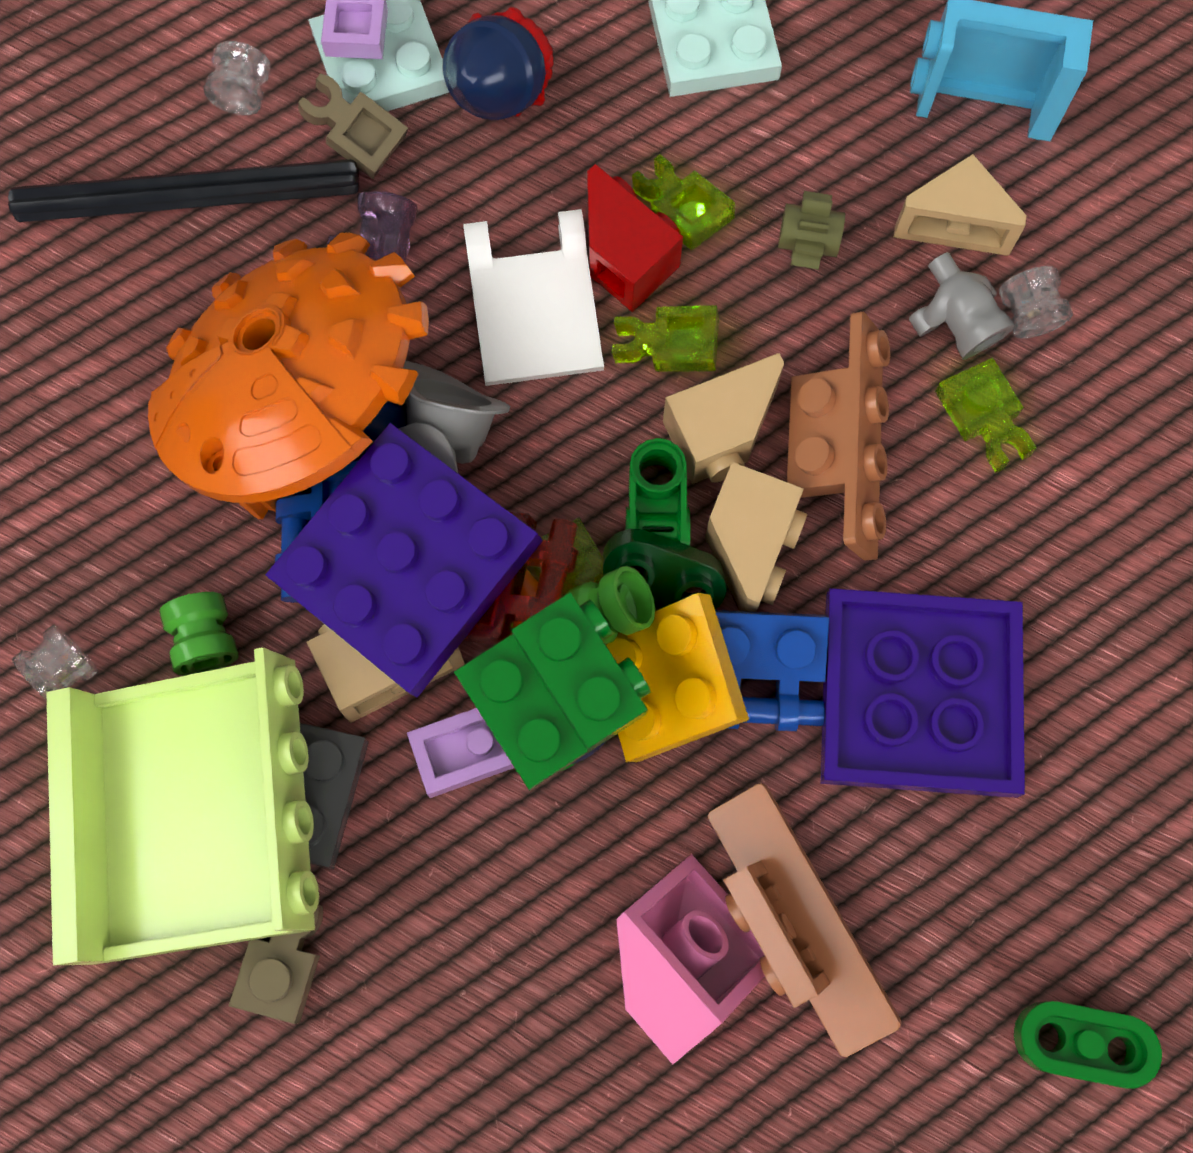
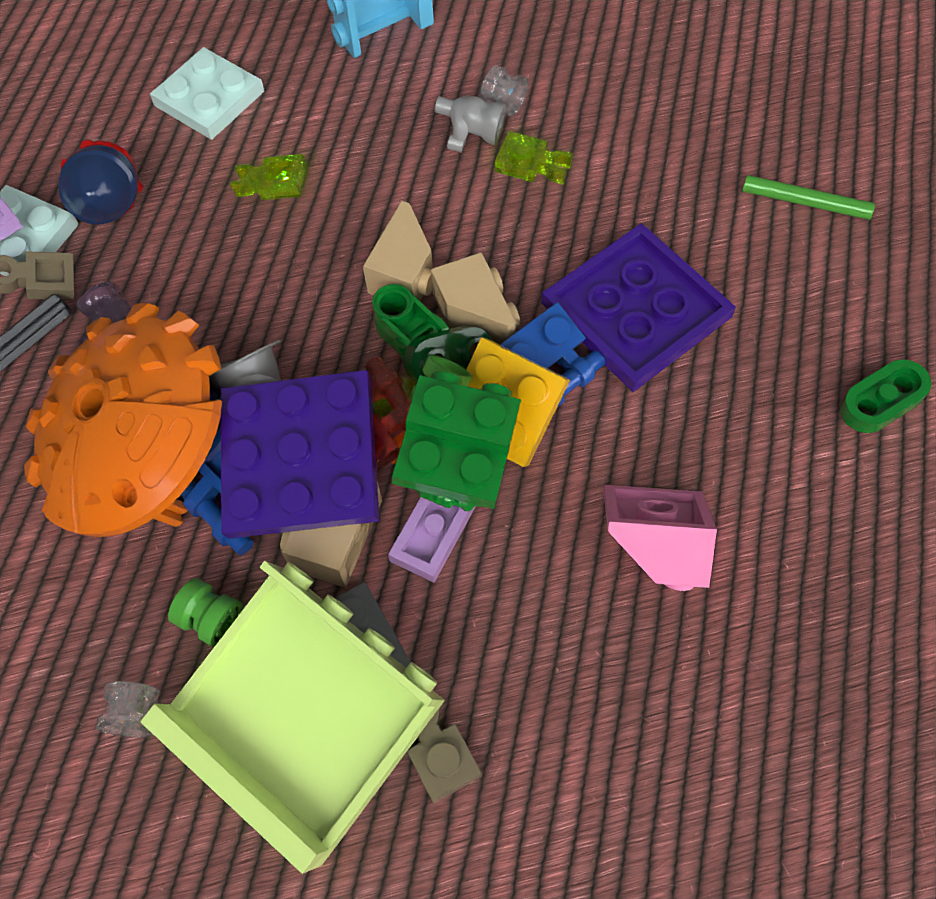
camera: 40 degrees left, 10 degrees down
white flag [463,209,604,386] -> none
red slope [587,164,683,312] -> none
clear neon green plate [611,305,719,372] -> none
nougat bracket [708,783,901,1057] -> none
olive gear [778,191,845,270] -> none
nougat bracket [787,311,890,561] -> none
tan slope [893,154,1027,256] -> none

